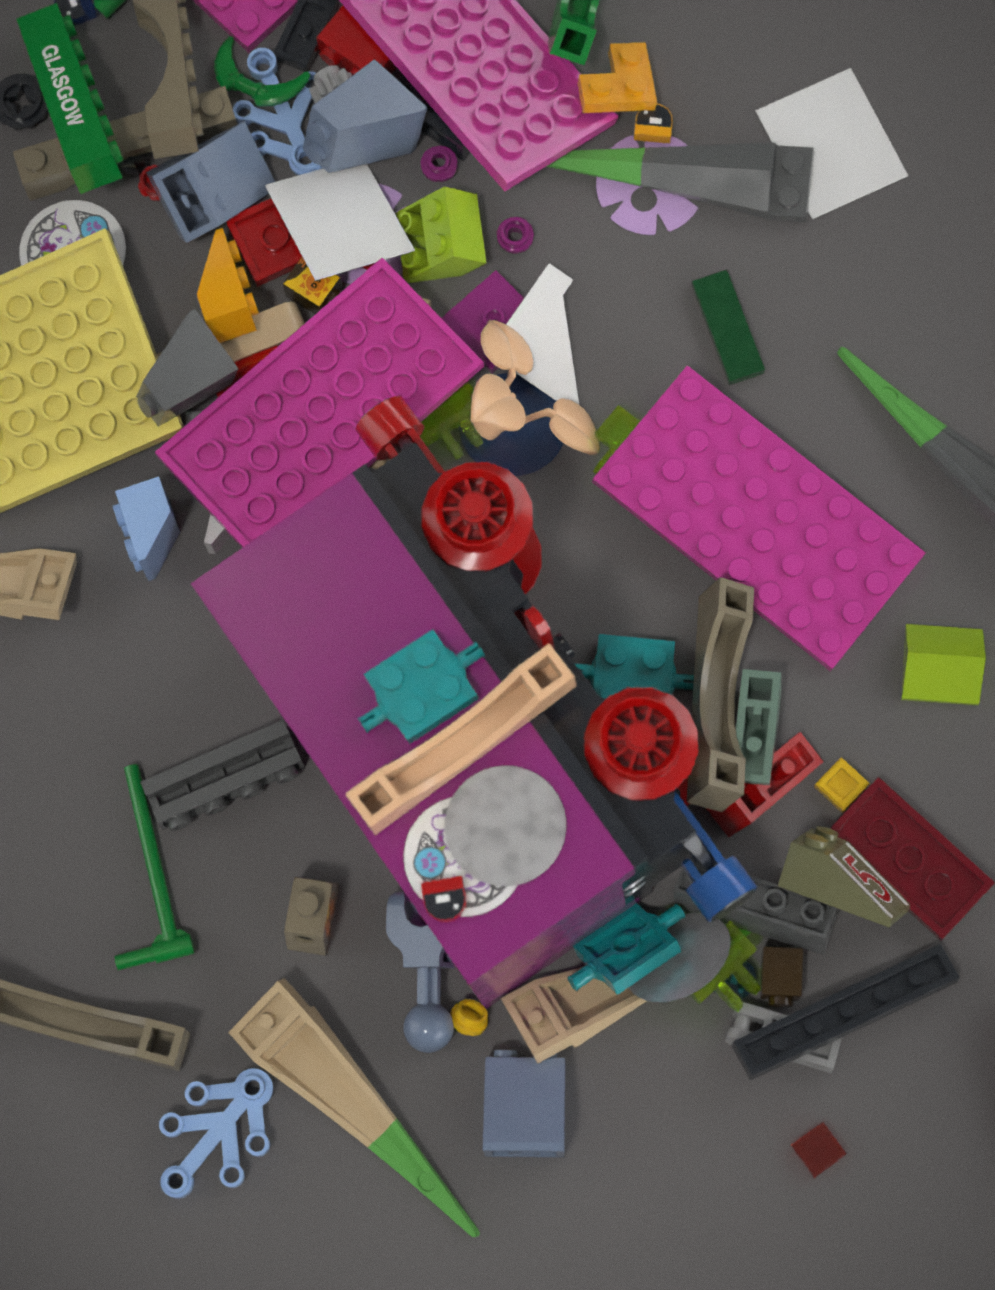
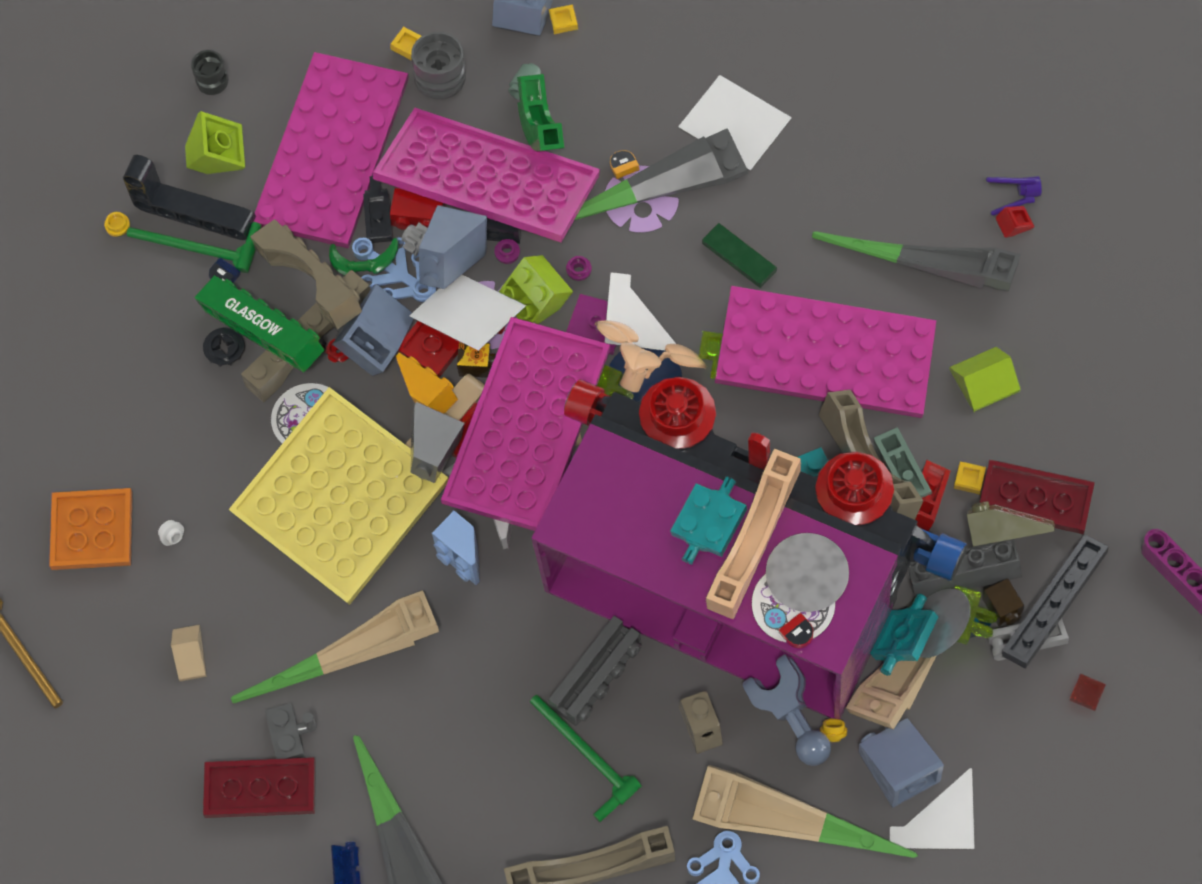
camera: 30 degrees left, 10 degrees down
light orange plate [577,42,657,113] -> none
none -> white sticker [890,768,974,849]

